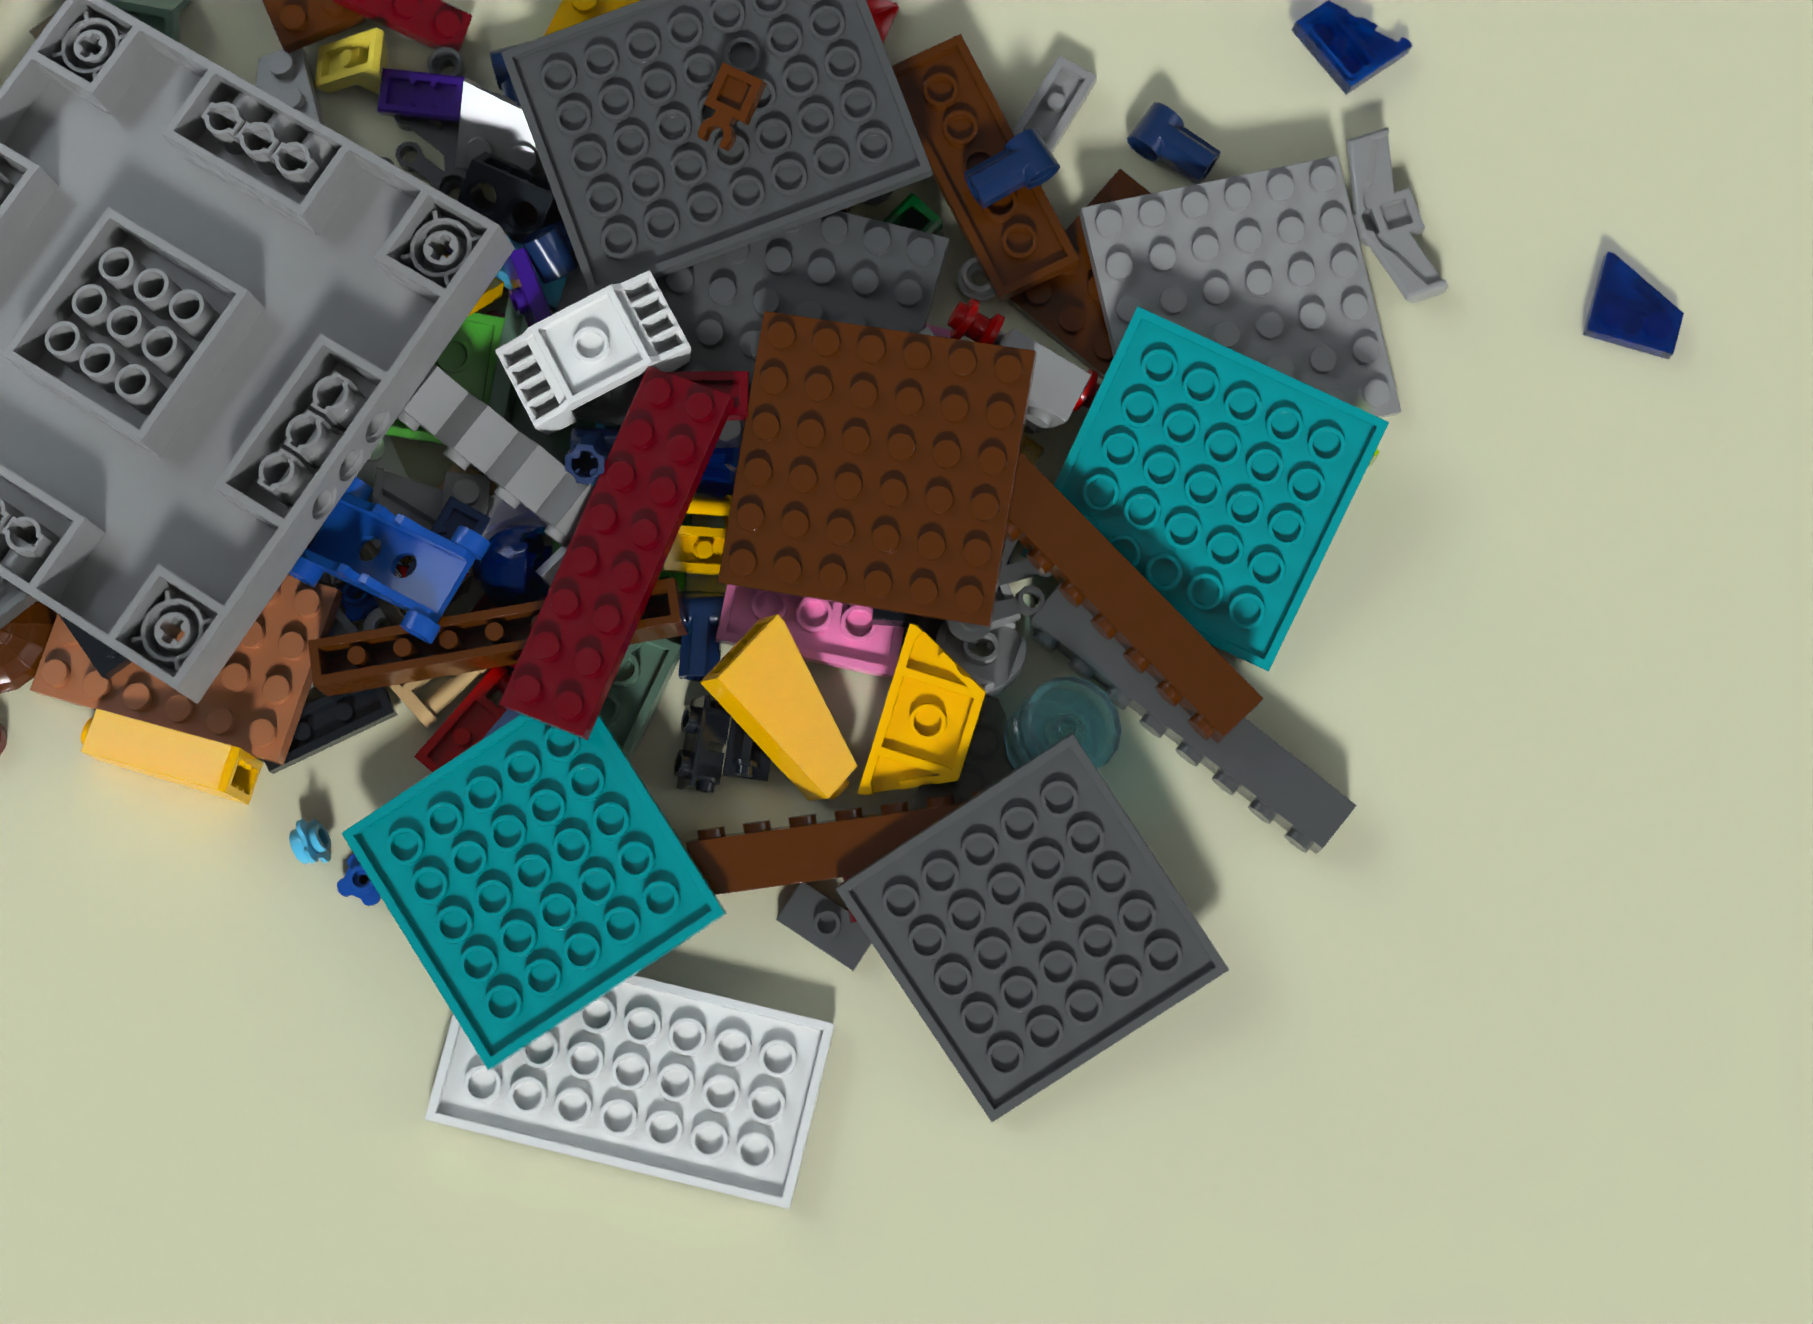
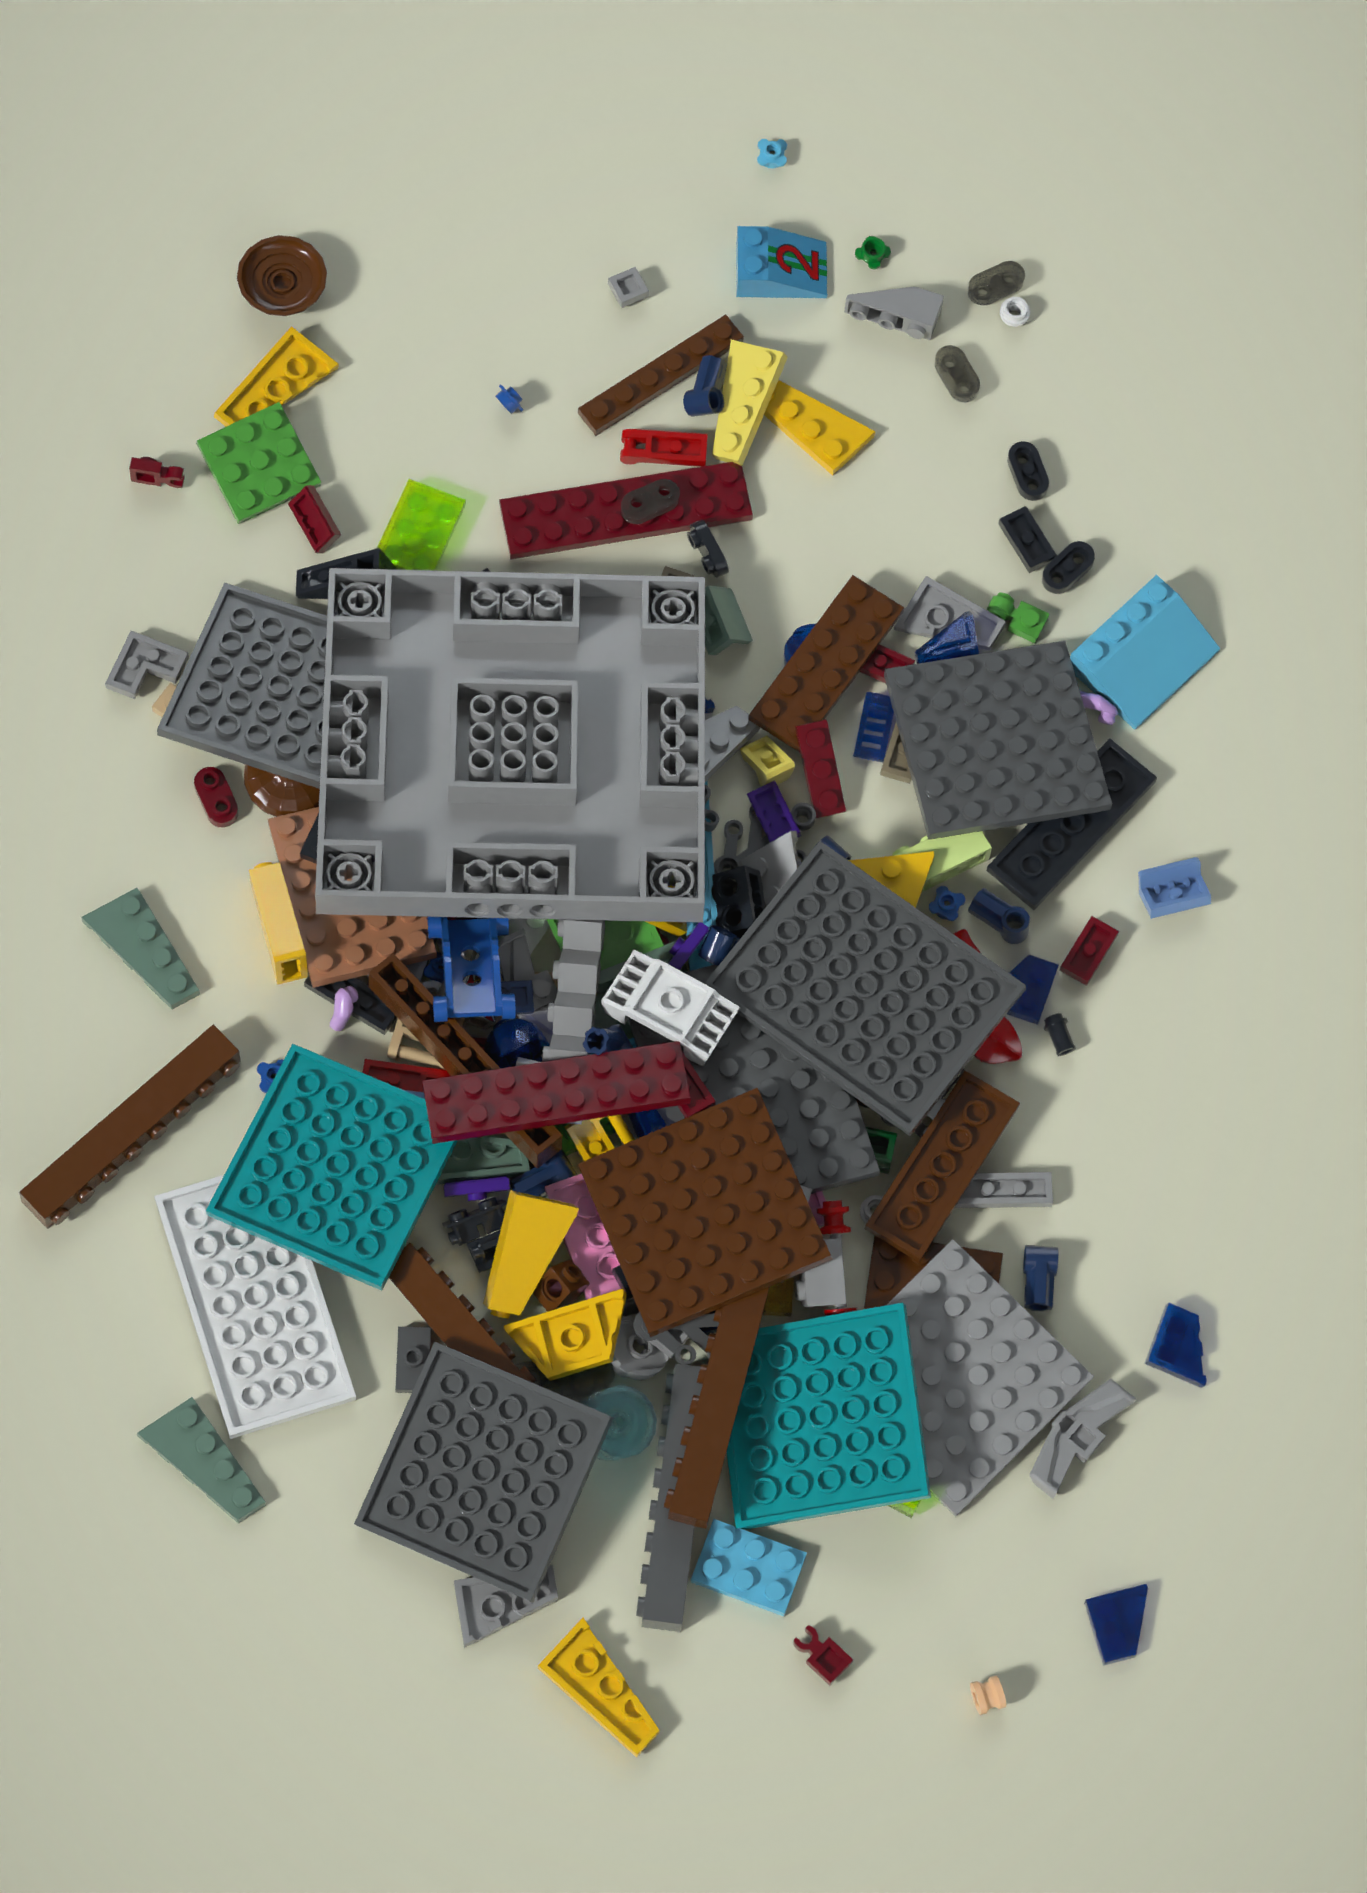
camera: 50 degrees right, 10 degrees down
medium azure plate [289,819,331,864] -> none
reddish brown plate [698,62,767,152] -> none
dark blue piece [964,128,1060,209] -> none
none -> reddish brown brick [19,1024,241,1229]
none -> sand green wing [81,888,200,1010]
none -> sand green wing [137,1397,266,1524]
none -> lavender arm [330,986,358,1031]
none -> dark purple plate [443,1177,510,1201]
none -> light grey wing [454,1565,558,1648]
none -> reddish brown brick [533,1259,590,1312]
none -> yellow wing [538,1617,660,1758]
none -> medium azure plate [691,1519,807,1617]
none -> dark red plate [793,1625,853,1686]
none -> light nougat wheel [970,1675,1006,1715]

